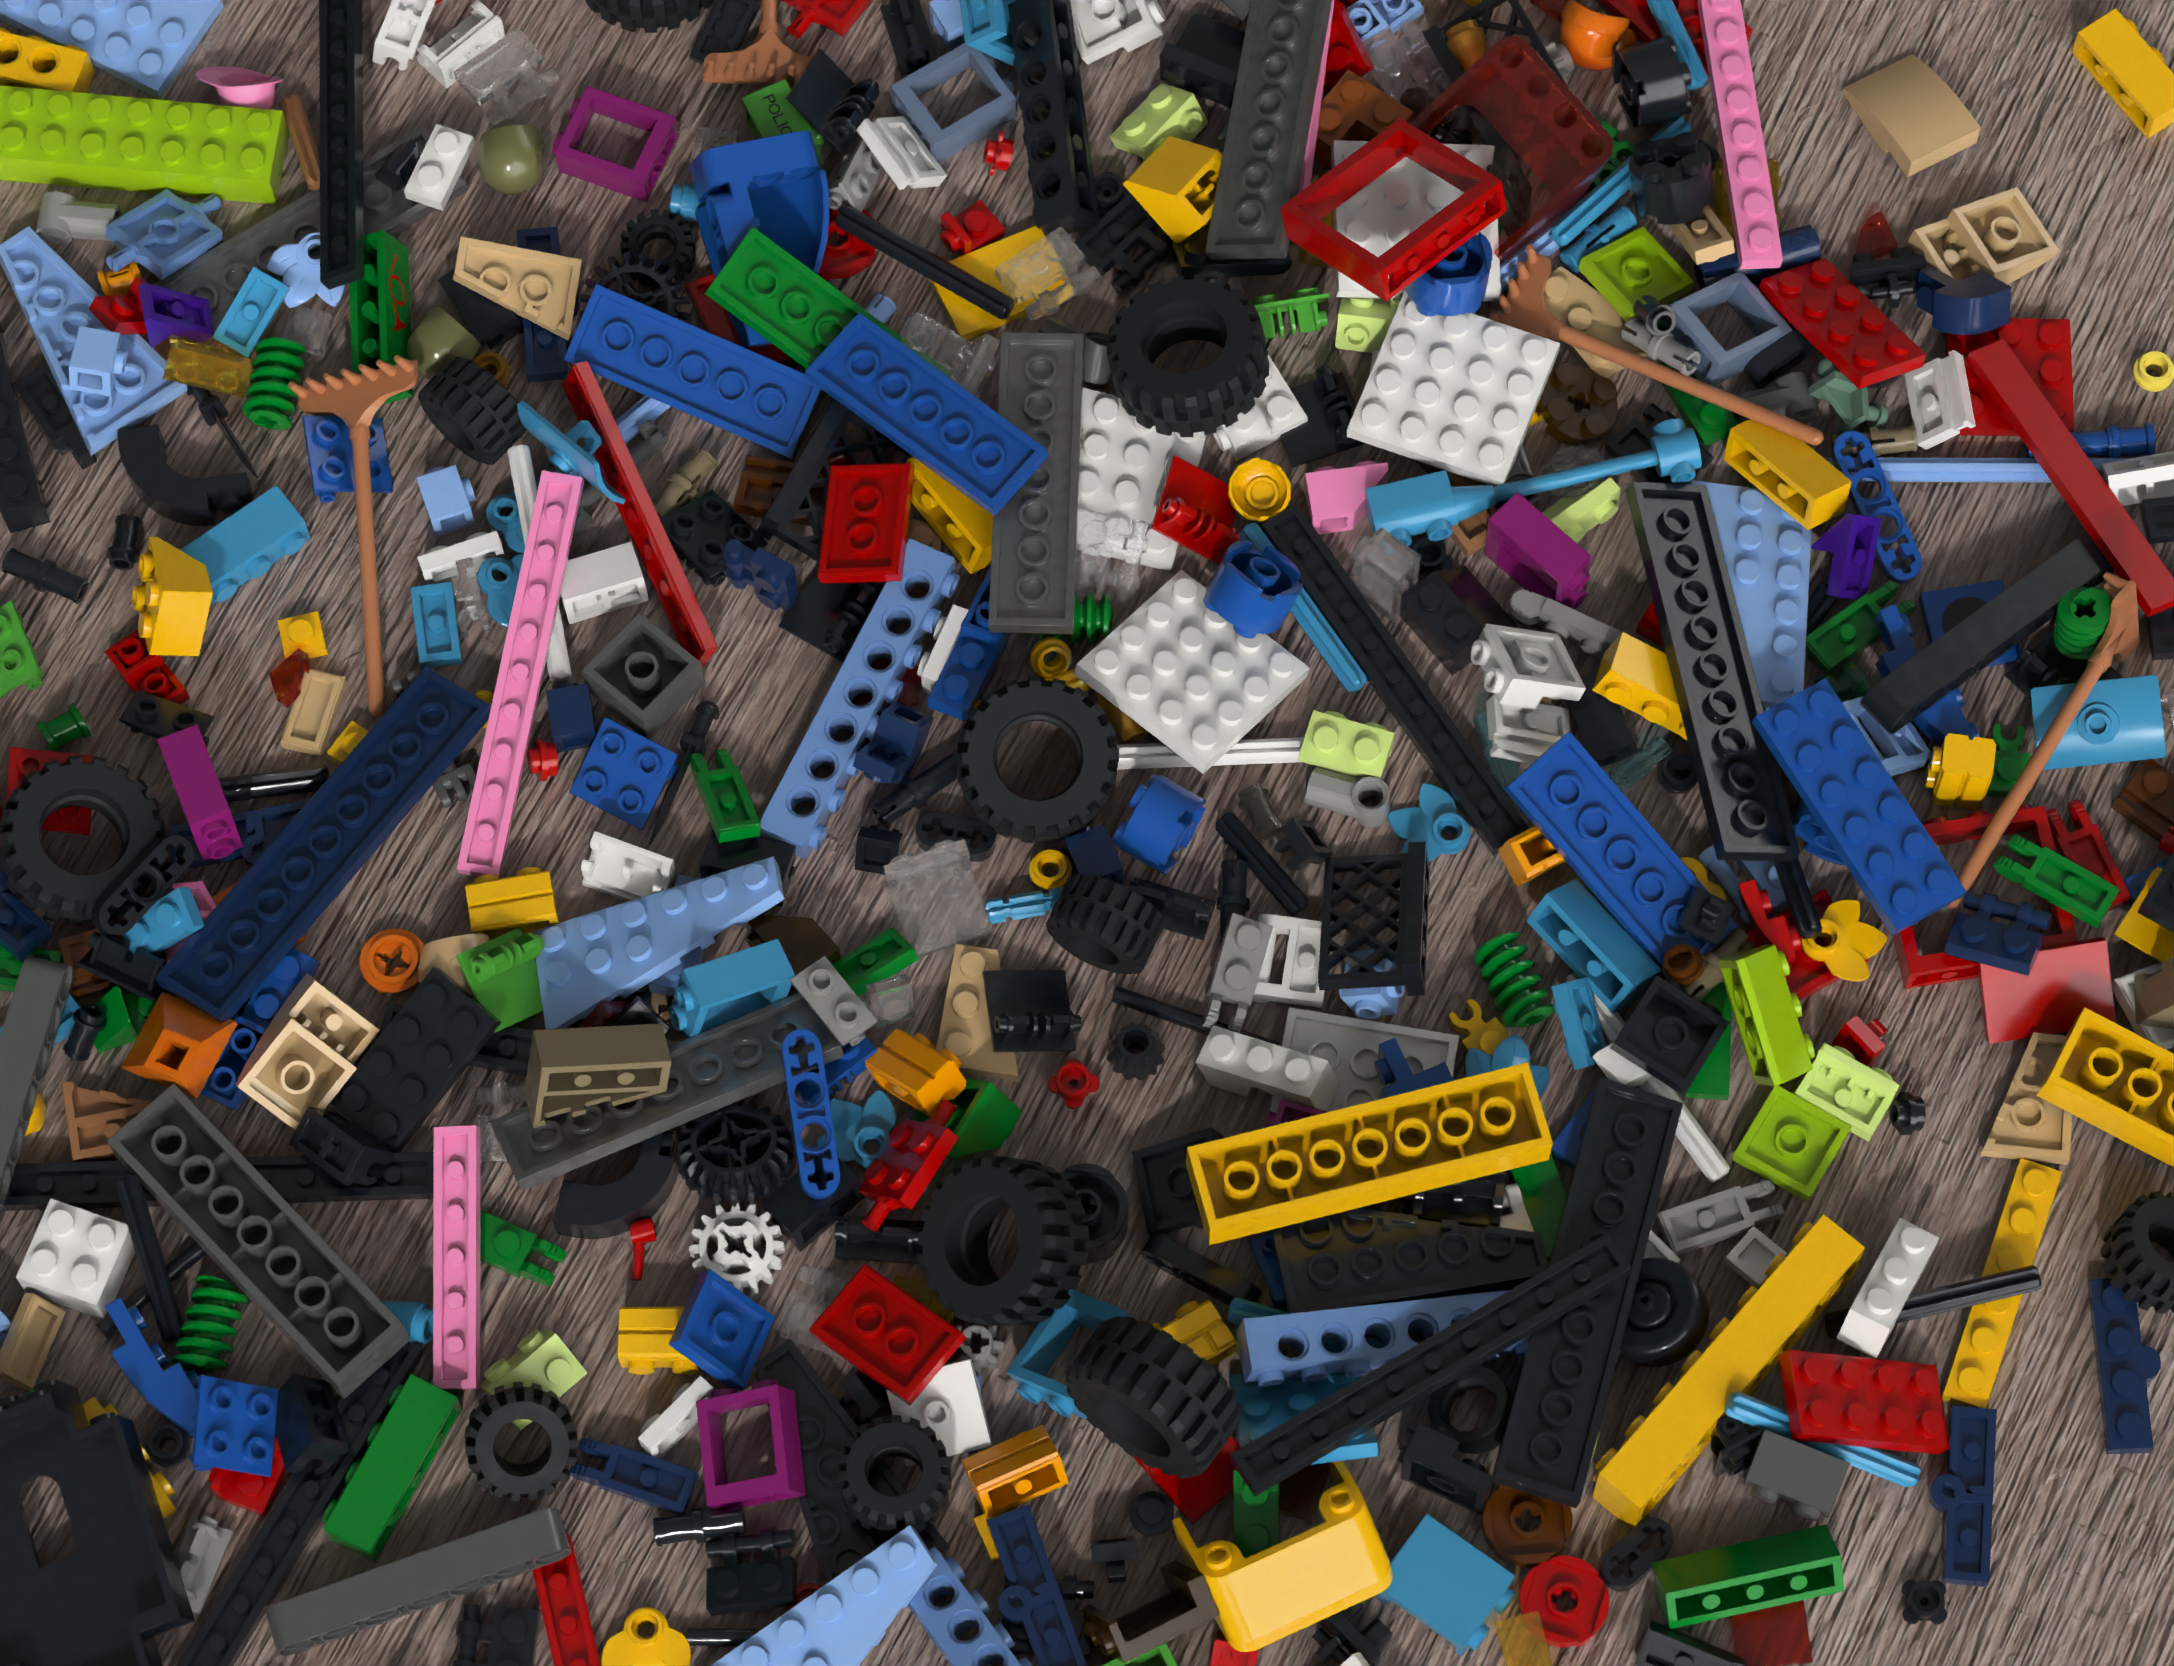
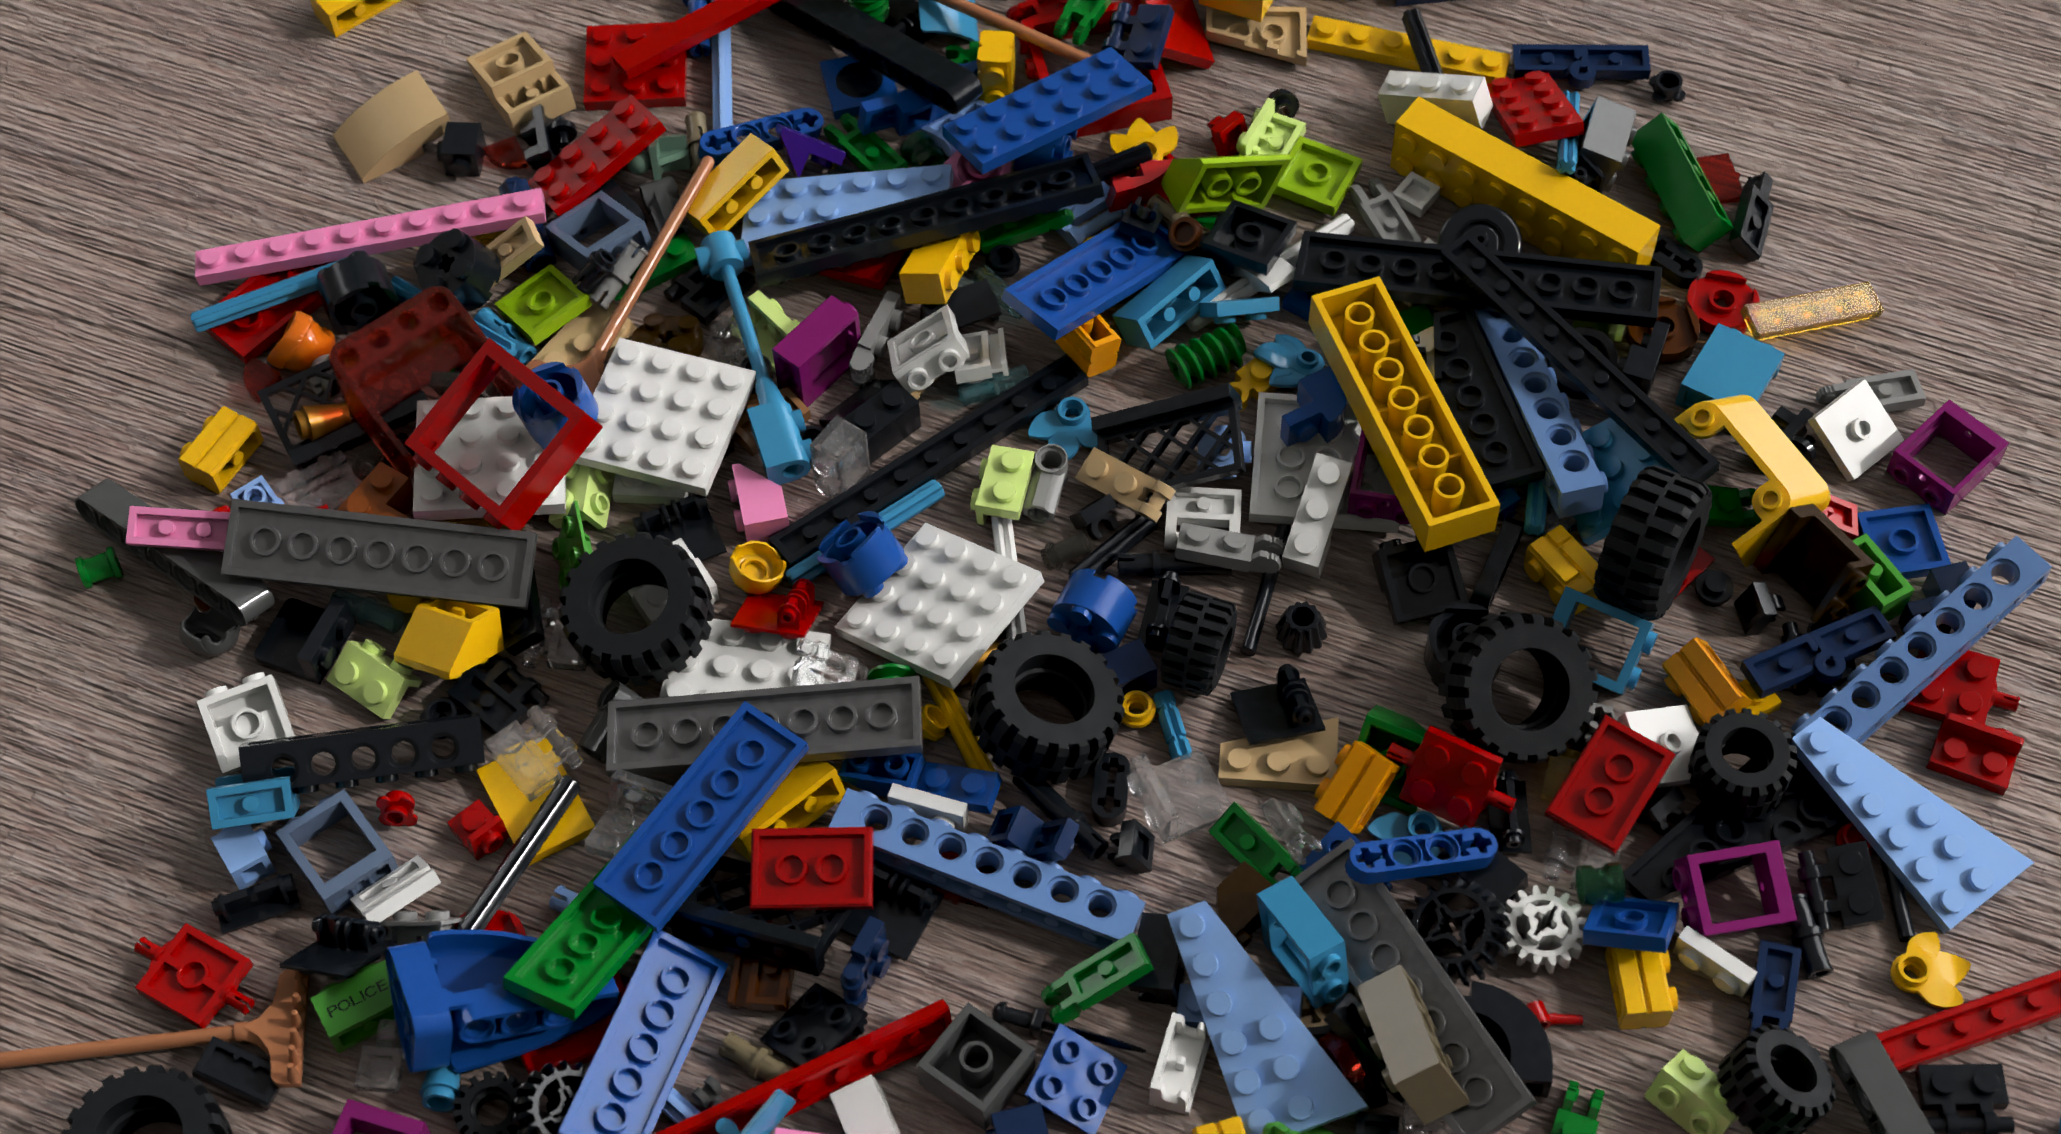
camera: 95 degrees left, 10 degrees down
light grey hinge [790,956,878,1047] -> none
red plate [1048,1059,1100,1109] -> none
white plate [1904,350,1976,450] -> none
dark blue brick [1917,266,2012,335] -> none
none -> black brick [437,122,487,177]
none -> tan plate [1075,447,1176,523]
none -> clear green wheel [1575,862,1626,906]

